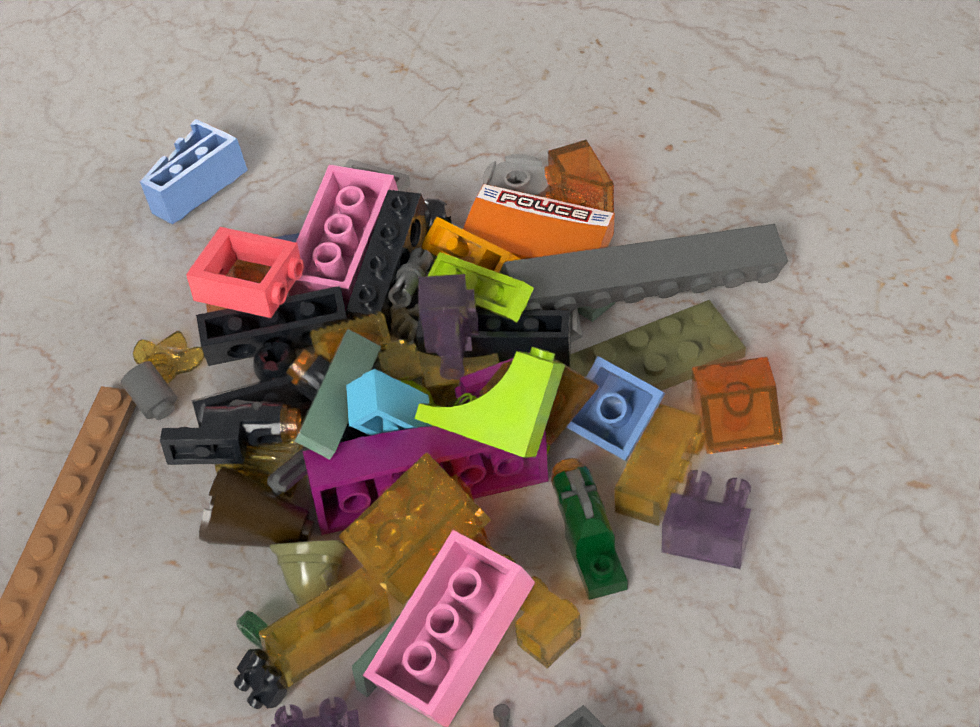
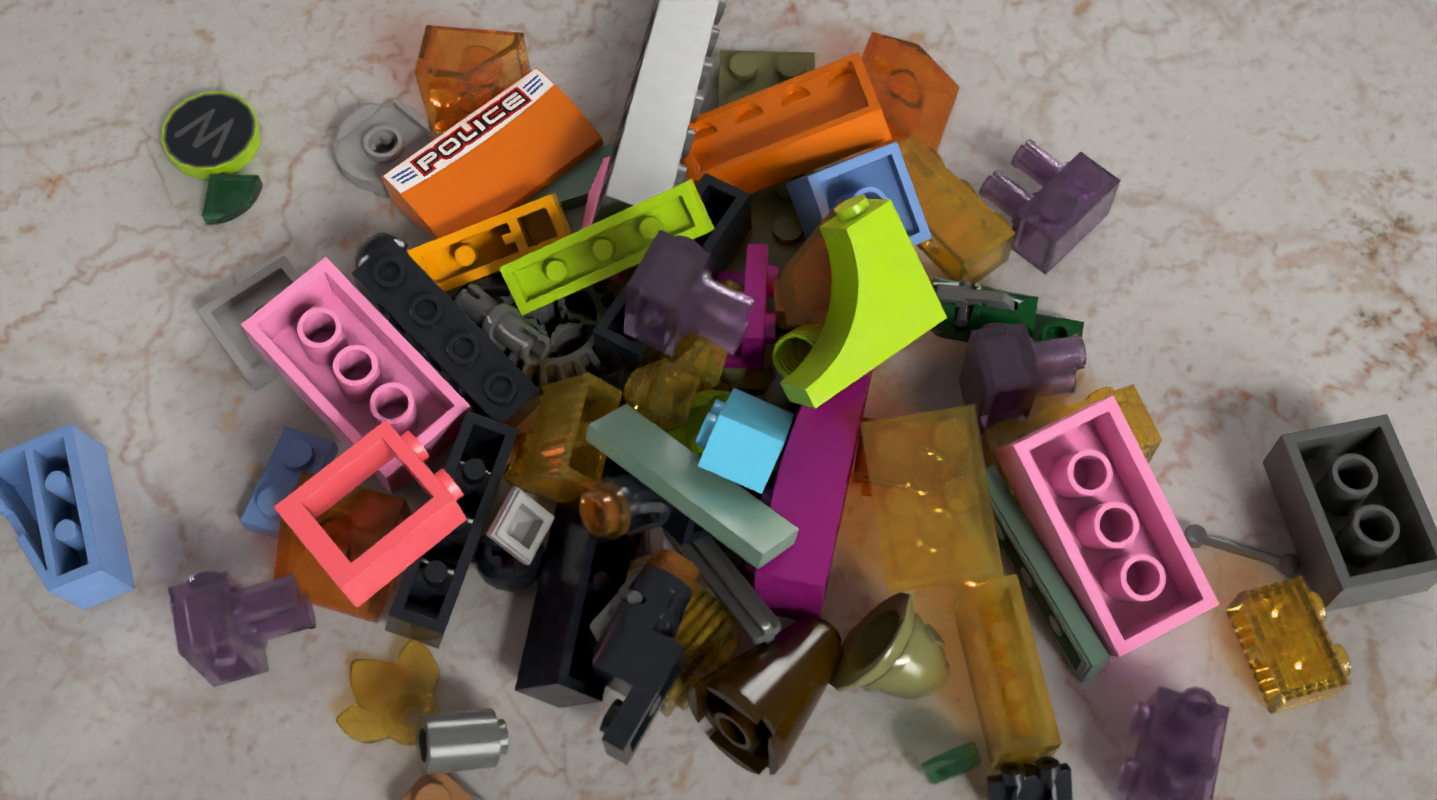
camera: 65 degrees left, 15 degrees up
none -> tile [161,91,261,180]
none -> clear purple brick [168,571,317,687]
none -> clear green tile [202,174,263,225]
none -> light grey slope [486,486,555,565]
none -> orange slope [682,52,892,194]
none -> brick [959,322,1086,436]

